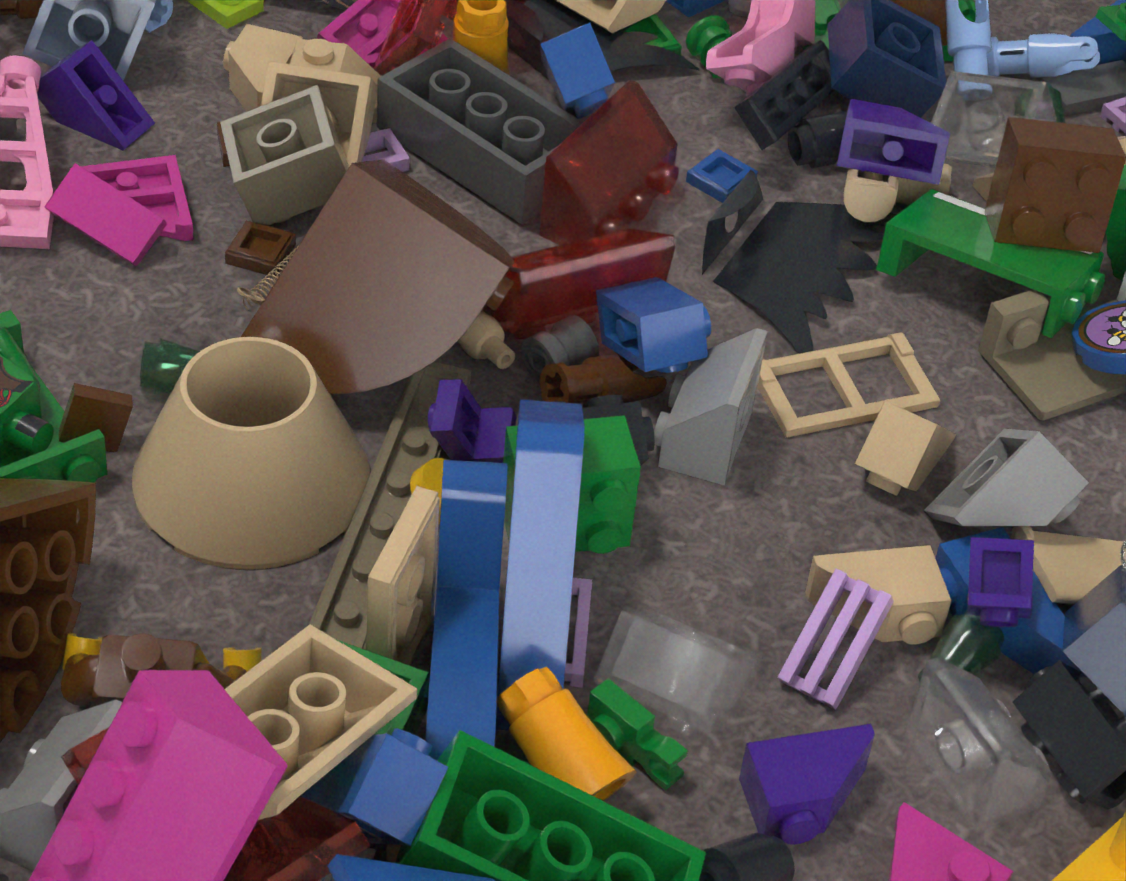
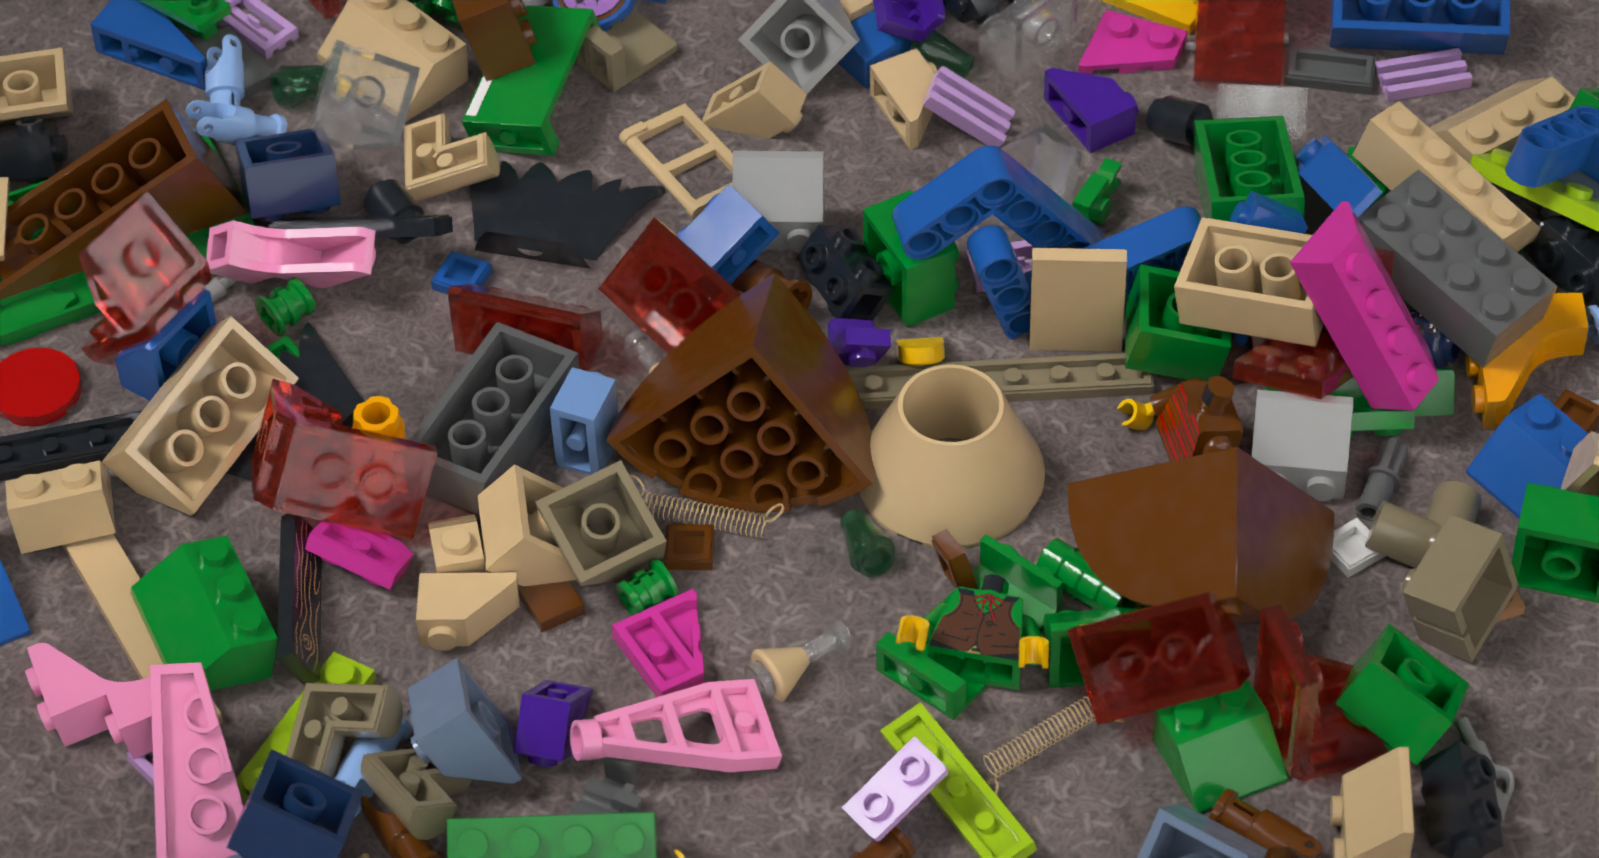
camera: 100 degrees left, 5 degrees up
dark pink tile [44,163,167,266] -> none
light orange plant [496,666,637,801] -> none
blue brick [540,23,615,119] -> none
dark purple slope [837,99,950,185] -> none
none -> medium blue brick [550,367,619,475]
none -> green bush [614,558,679,616]
none -> piece [744,620,853,701]

